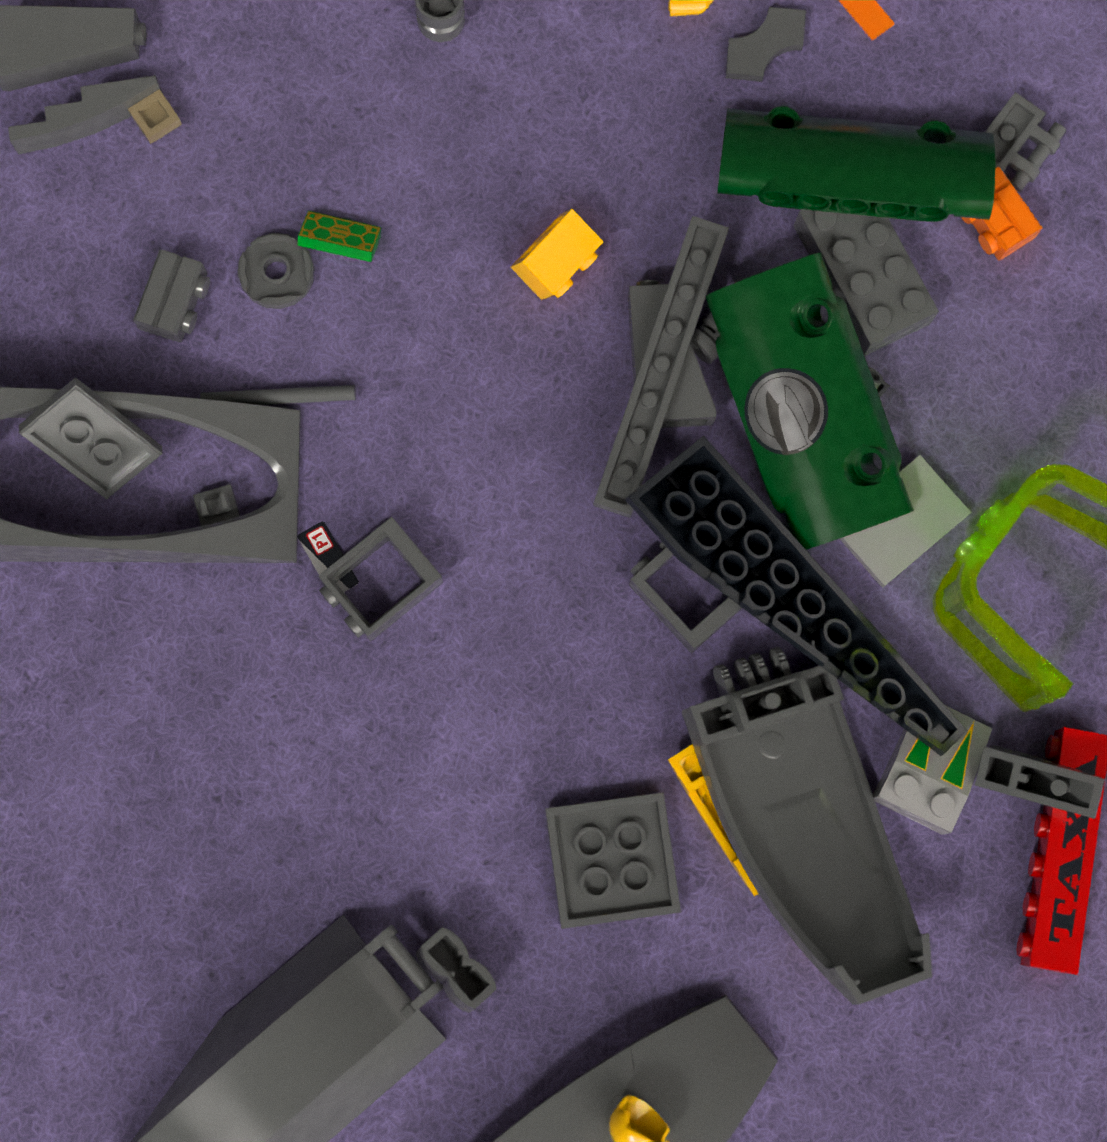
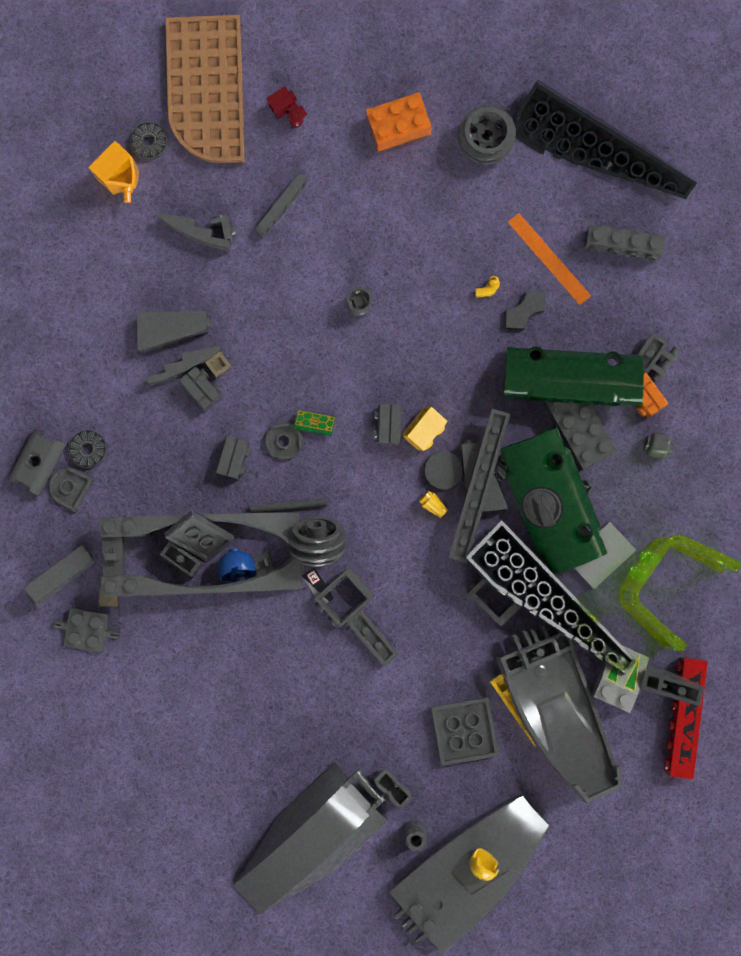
camera: 10 degrees right, 5 degrees up
none -> dark grey brick [159,541,204,578]
none -> dark grey brick [179,367,222,412]
none -> blue cylinder [218,548,257,582]
none -> dark grey wheel [288,516,346,566]
none -> dark grey plate [346,610,398,666]
none -> dark grey brick [374,404,402,445]
none -> dark grey plant [402,820,429,851]
none -> yellow cone [419,490,448,518]
none -> dark grey tile [424,451,463,490]
none -> dark grey head [644,432,674,459]

